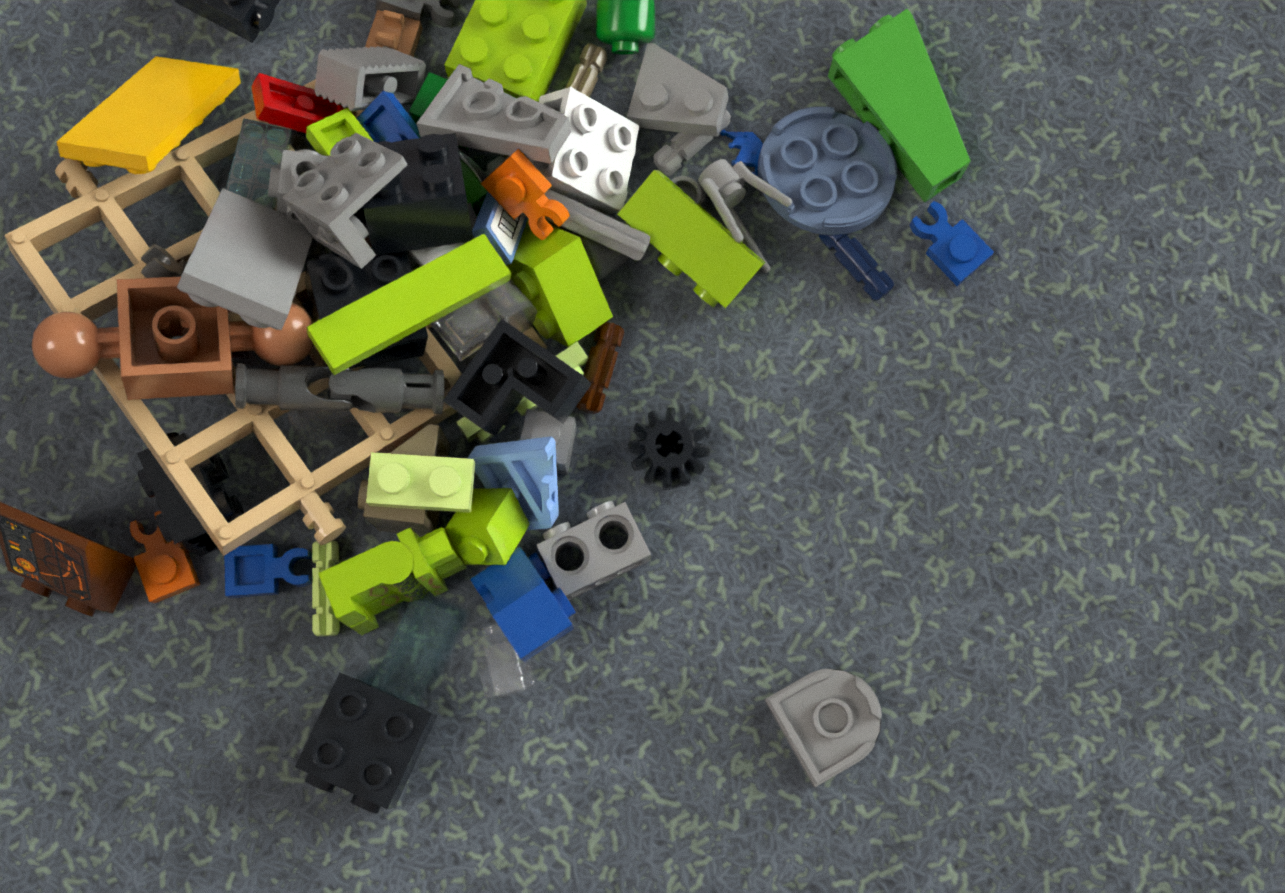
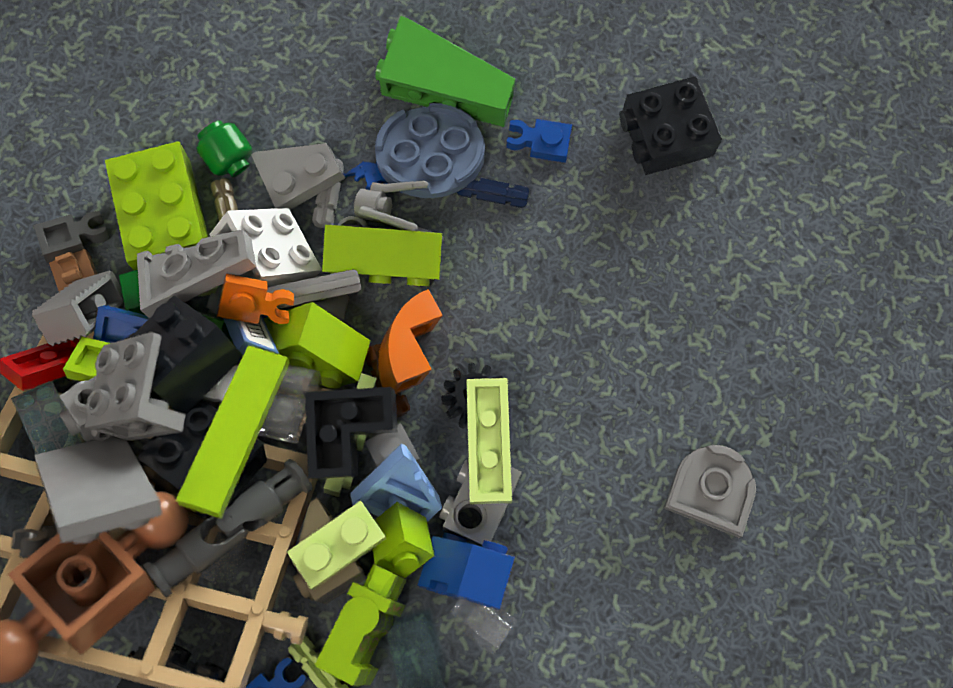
camera: 40 degrees left, 5 degrees down
none -> orange brick [378,289,443,394]
none -> yellowish green plate [467,378,512,504]
none -> black brick [619,76,722,175]

